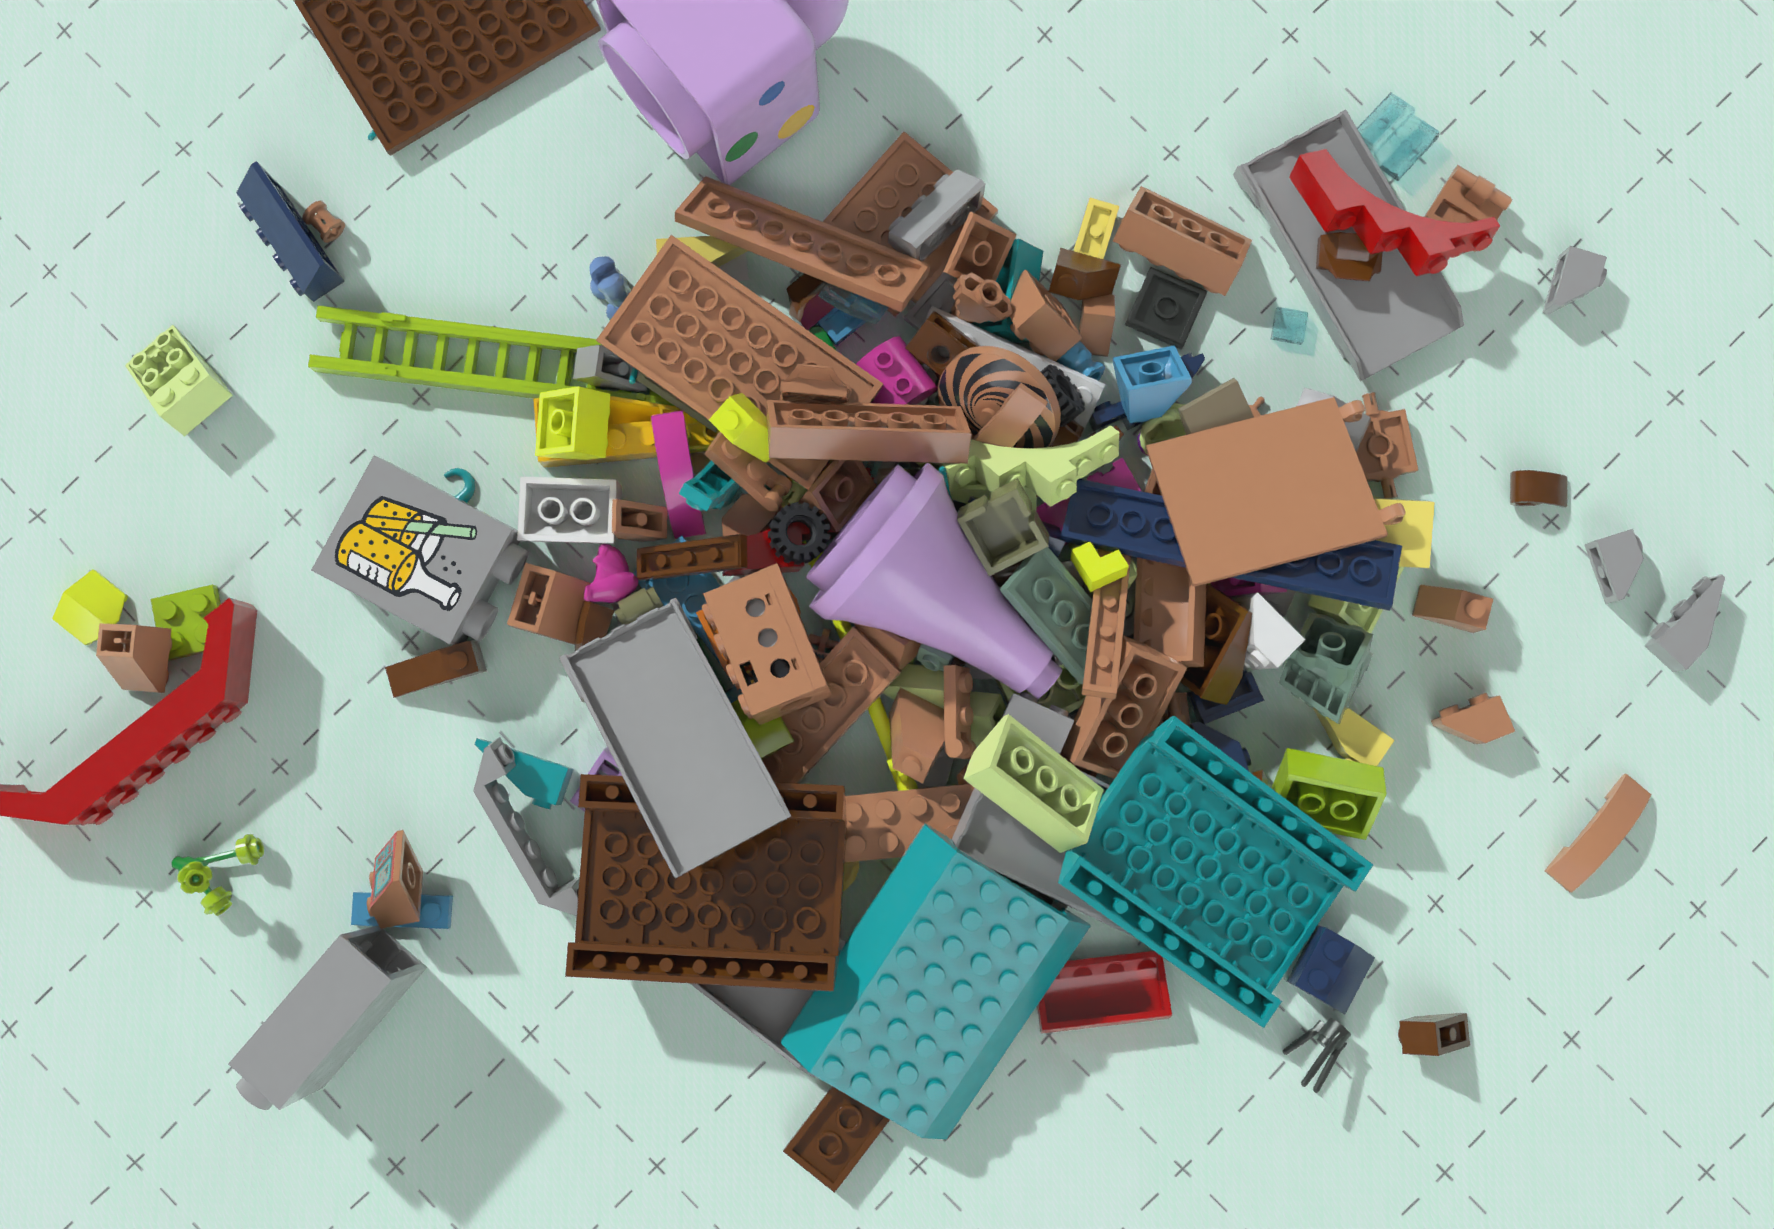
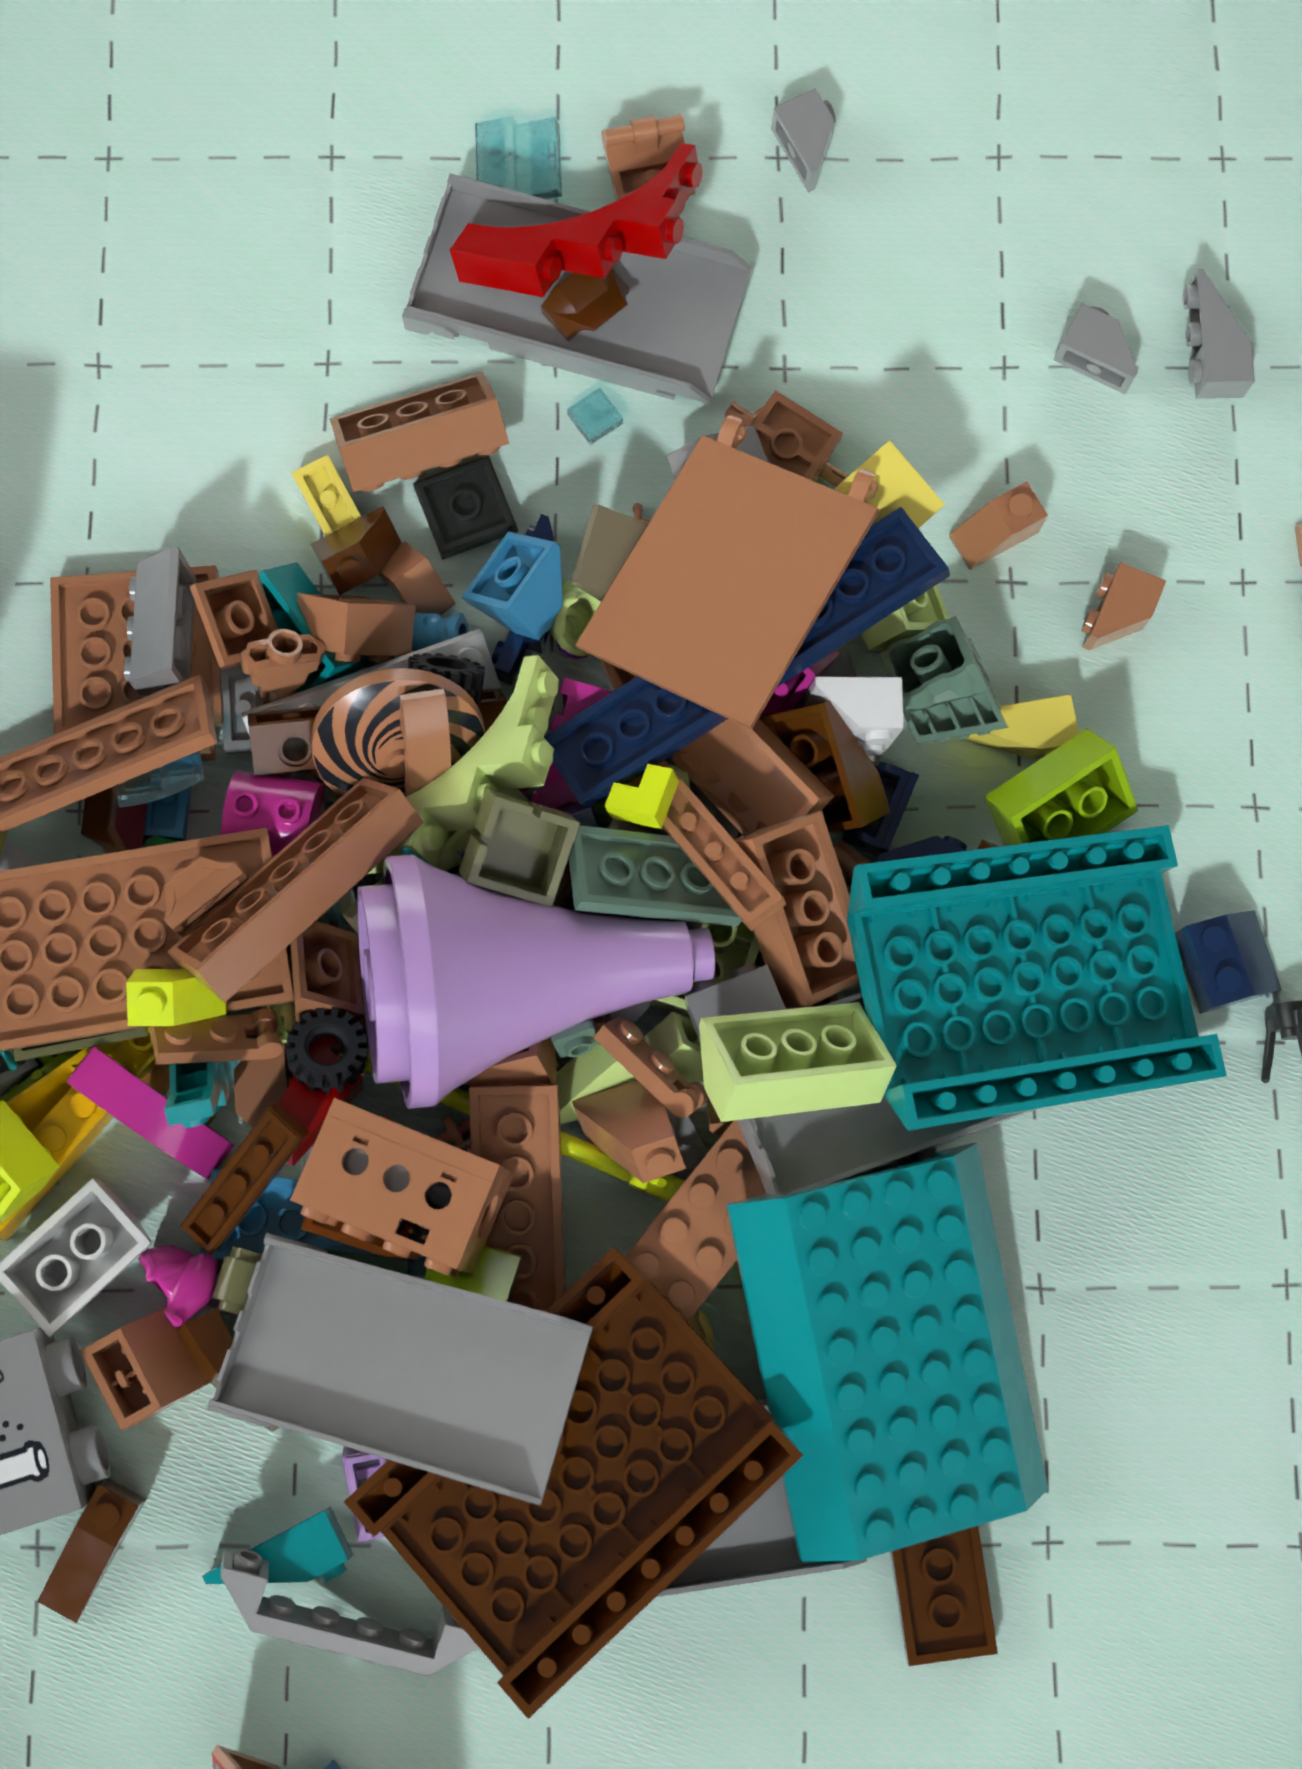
camera: 50 degrees left, 5 degrees down
nougat slope [612,499,668,542] -> none
red slope [1037,951,1172,1034] -> none
reddish brown panel [1510,470,1567,508] -> none

